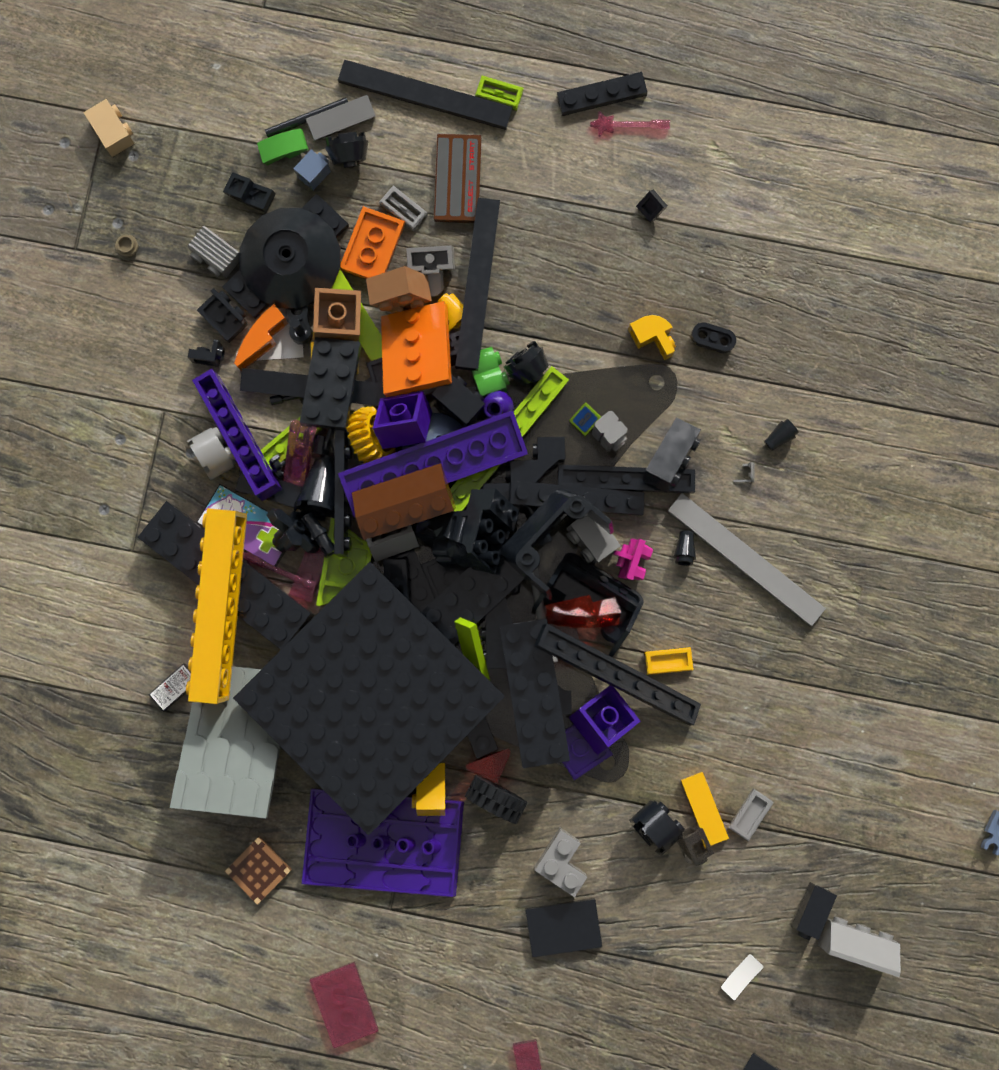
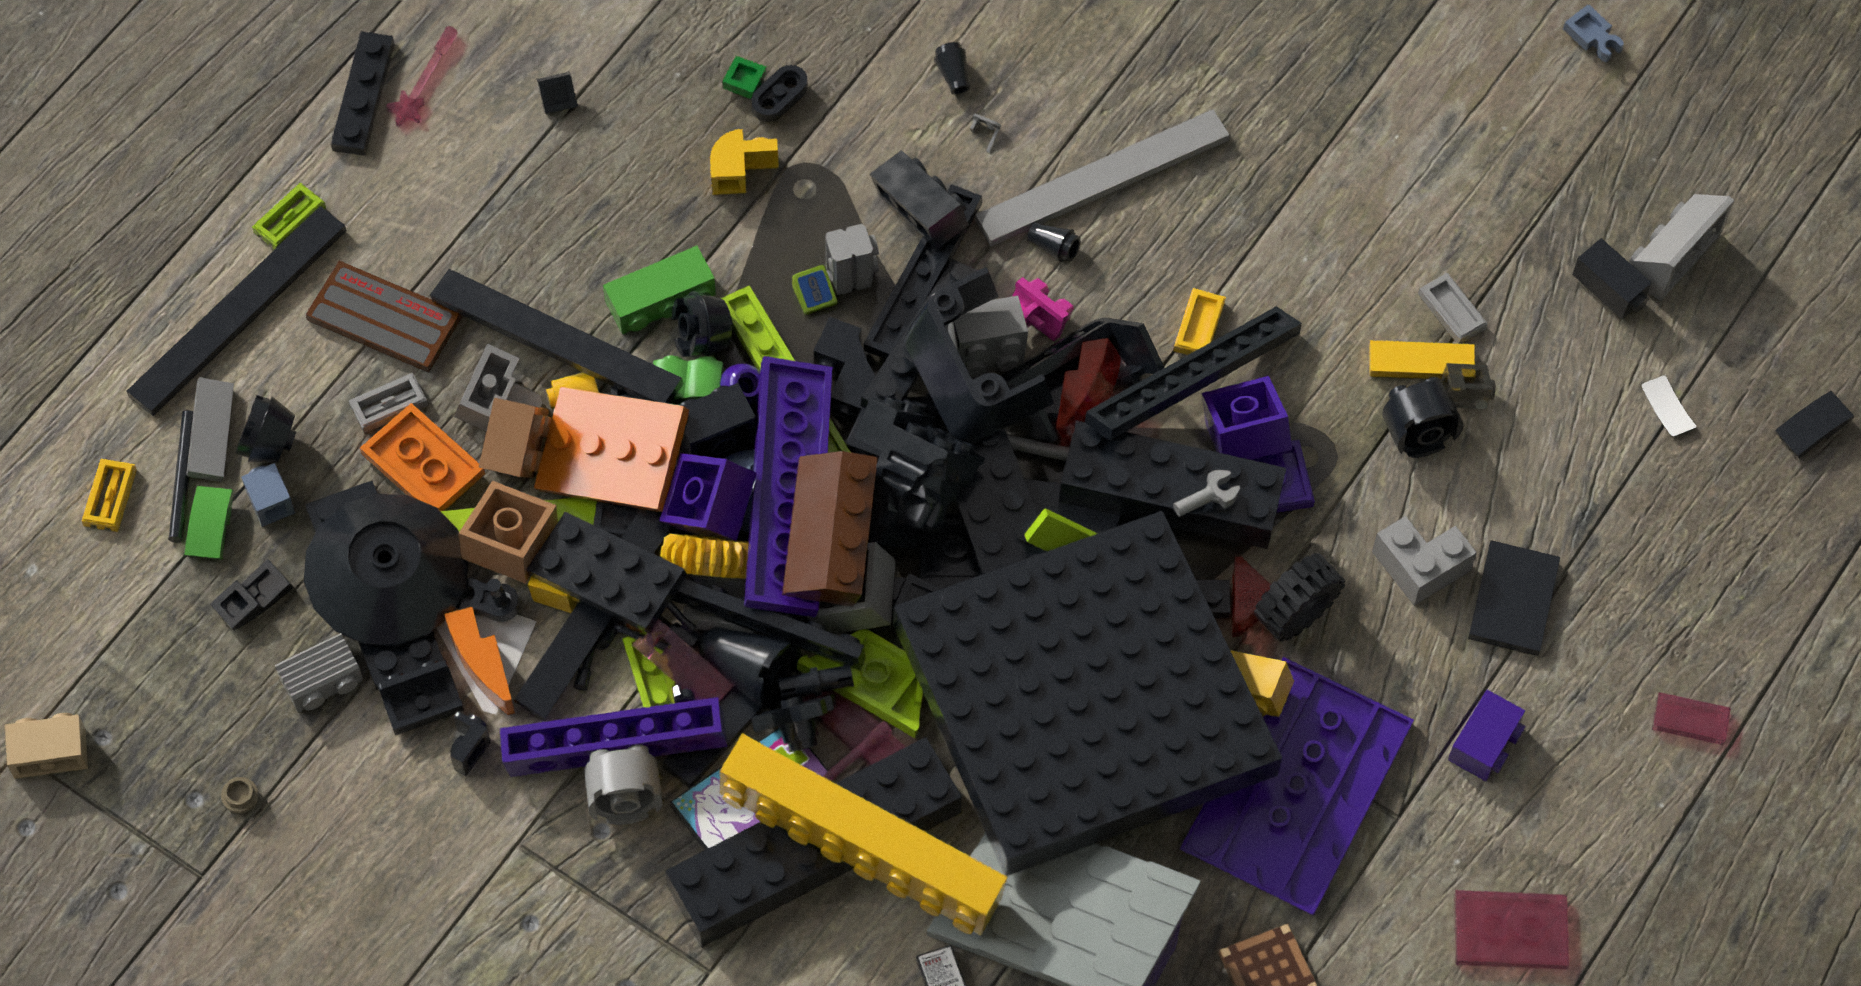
camera: 70 degrees left, 20 degrees down
none -> yellow tile [82,459,137,532]
none -> bright green brick [603,246,716,334]
none -> green plate [722,56,767,99]
none -> light grey bar [1173,470,1240,516]
none -> dark purple brick [1448,690,1526,781]

